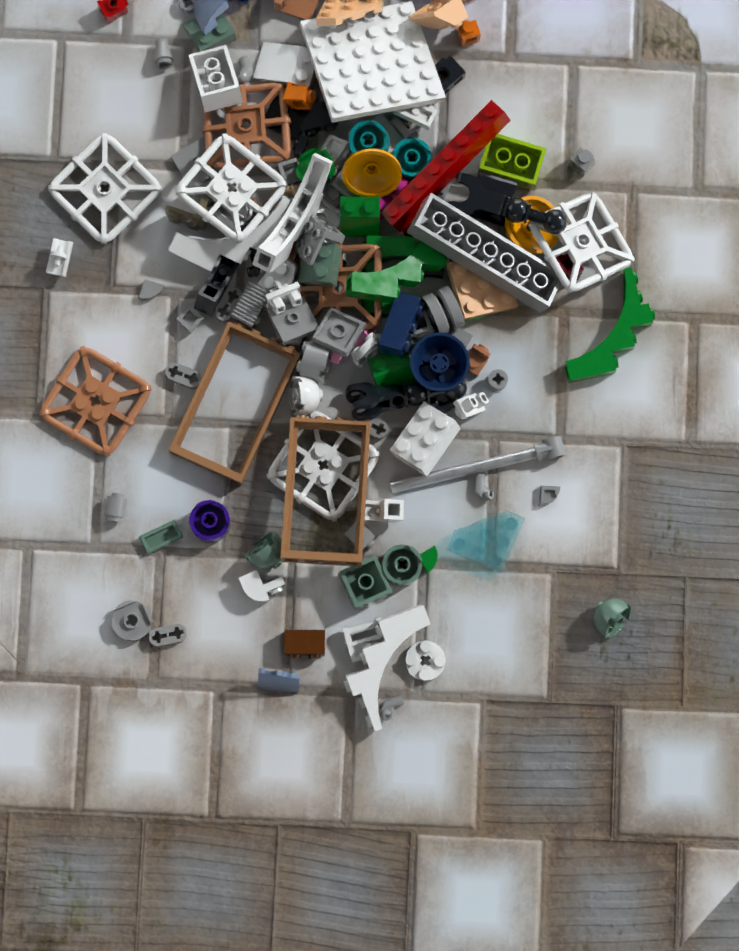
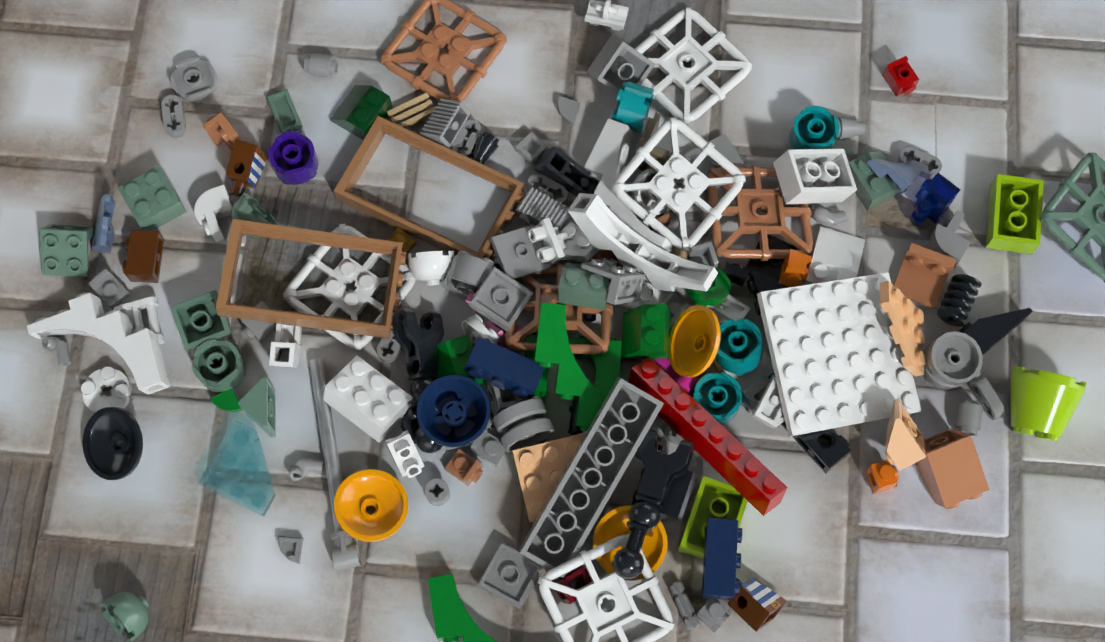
camera: 100 degrees right, 10 degrees down
none -> sand green bracket [40,224,96,277]
none -> black dish [82,407,143,480]
none -> light grey bracket [89,269,130,310]
none -> sand green brick [118,165,186,231]
none -> nougat bracket [203,112,241,151]
none -> reddish brown torso [226,139,268,197]
none -> sand green slope [238,378,276,437]
none -> dark green slope [330,85,393,140]
none -> light orange dish [334,469,408,542]
none -> pearl gold plate [386,227,417,255]
none -> tan tile [387,92,435,129]
none -> light grey brick [420,98,471,149]
none -> black cone [472,132,499,165]
none -> light grey plate [477,542,544,610]
none -> light grey slope [587,34,655,93]
none -> teal brick [611,82,654,133]
none -> light grey axle [669,581,700,630]
none -> dark blue brick [701,518,742,600]
none -> reddish brown torso [728,577,786,632]
none -> teal brick [790,106,840,150]

